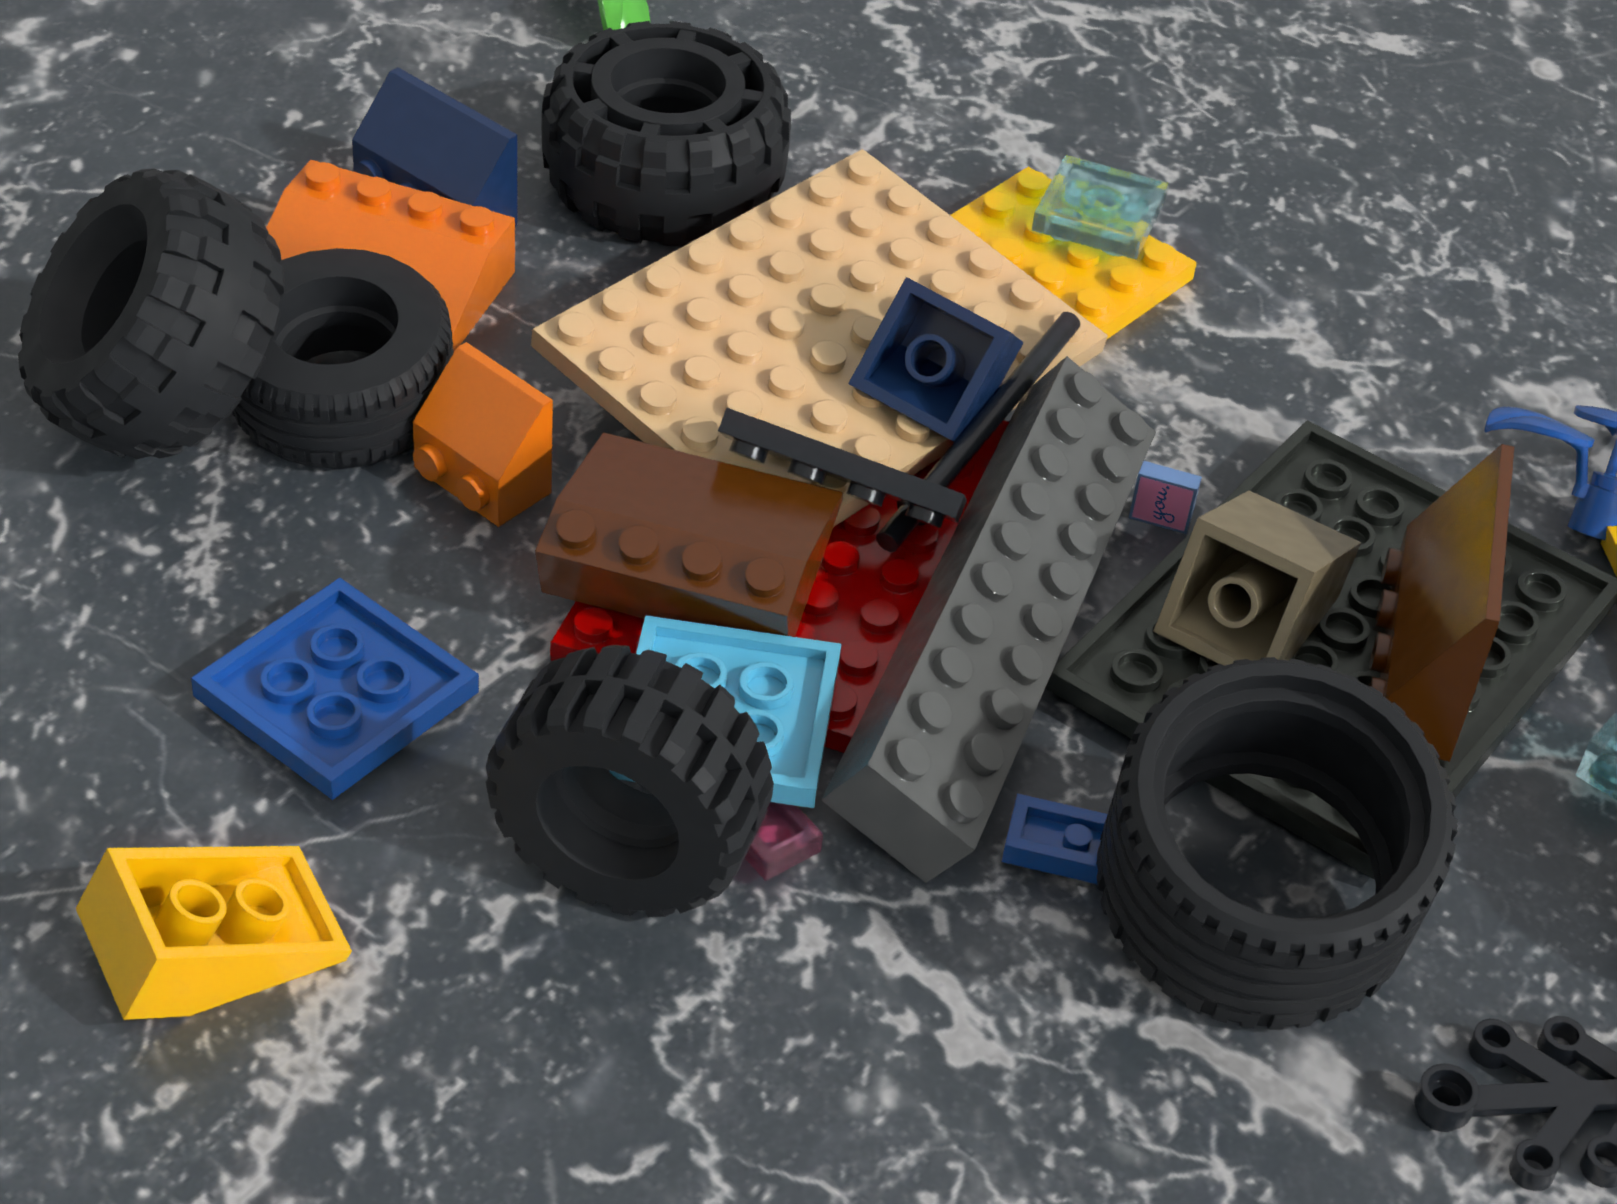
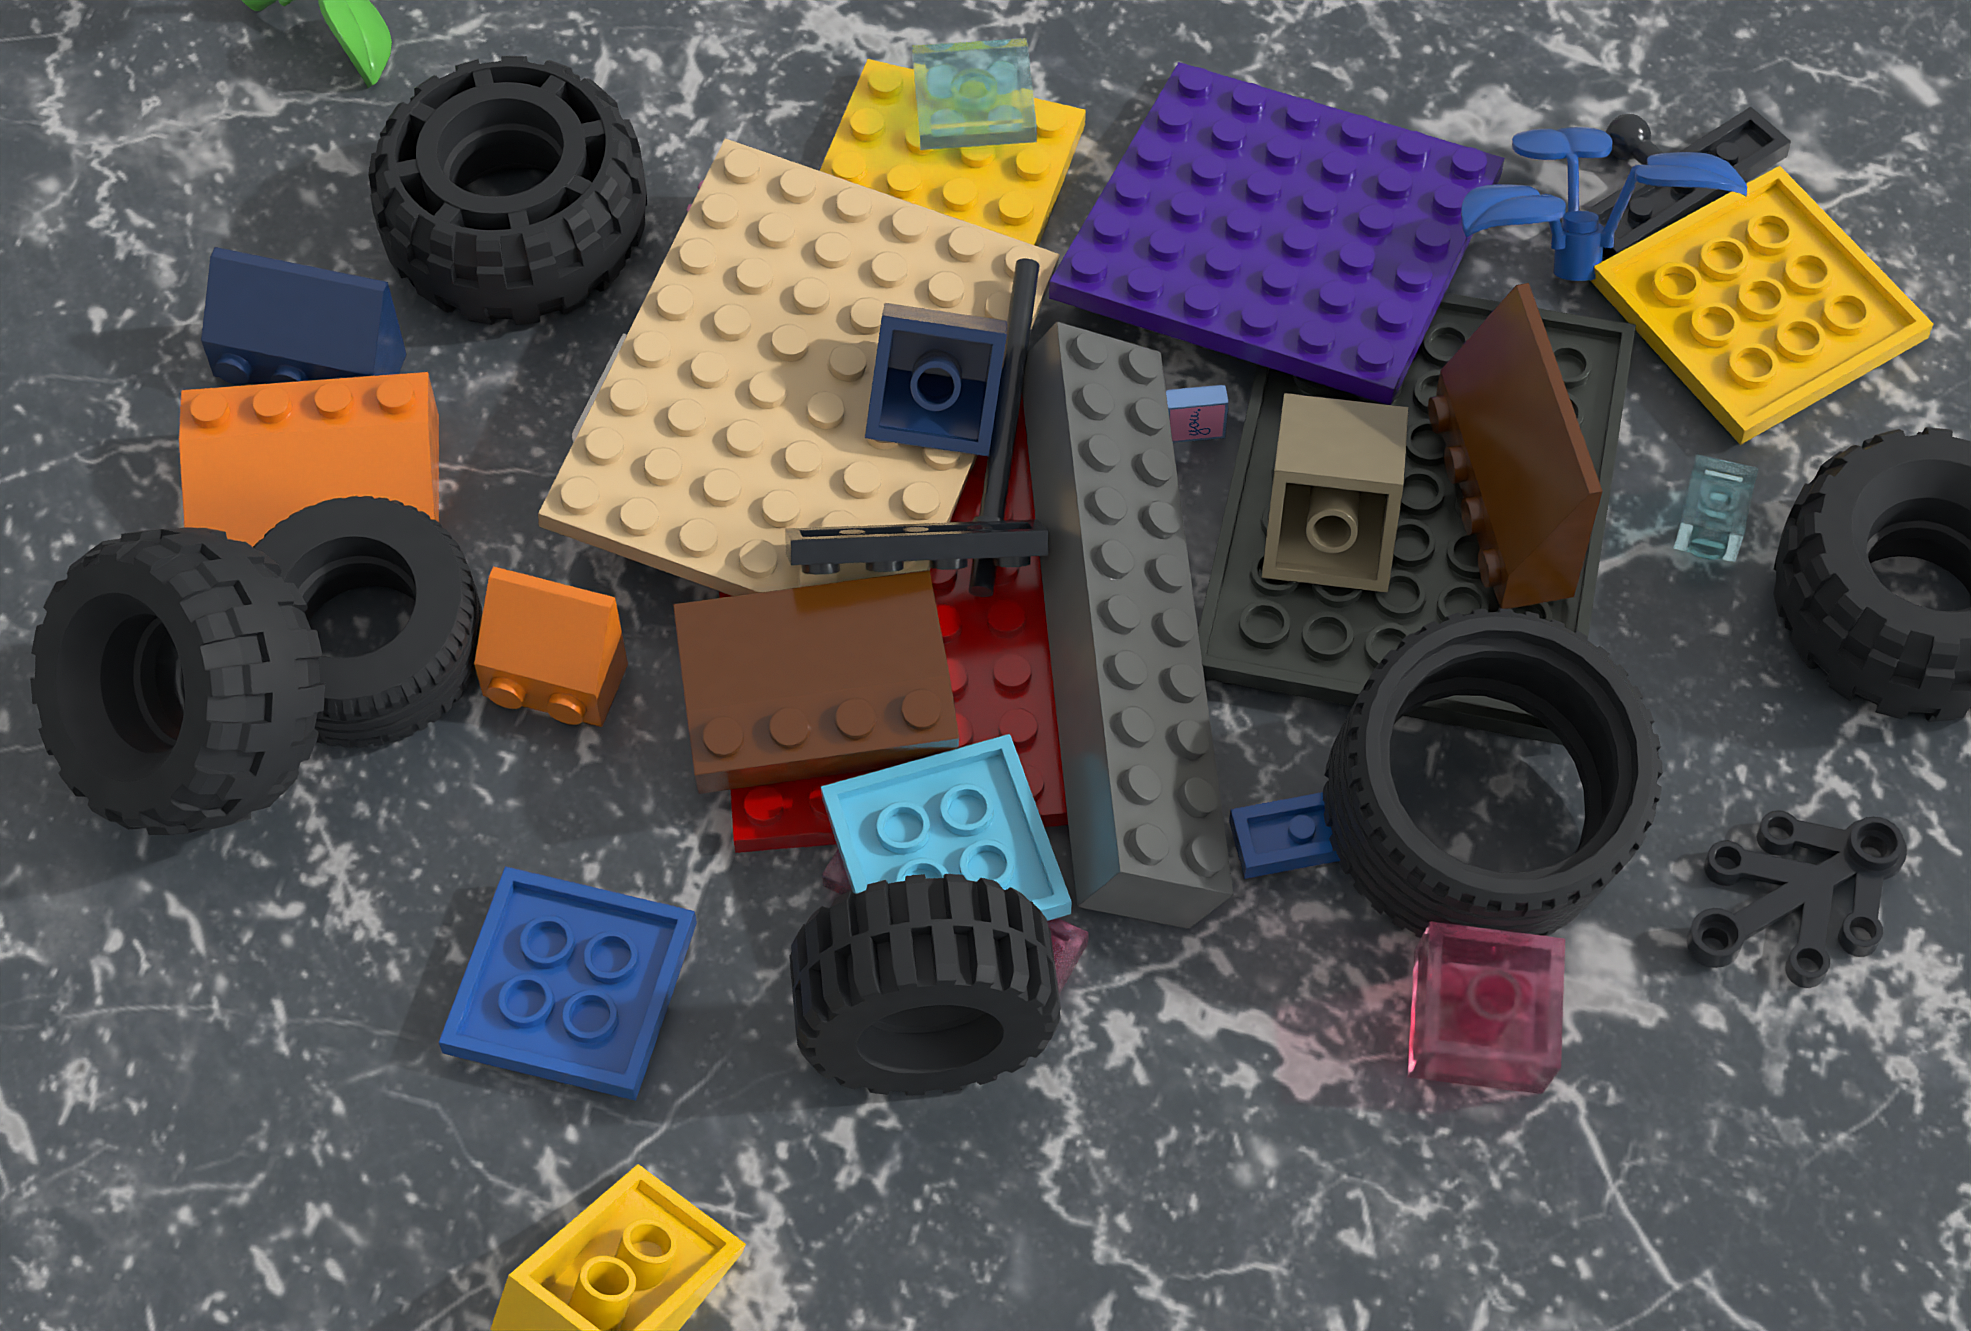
camera: 20 degrees left, 15 degrees up
none -> dark purple plate [1049,62,1505,405]
none -> clear pink brick [1408,922,1565,1094]

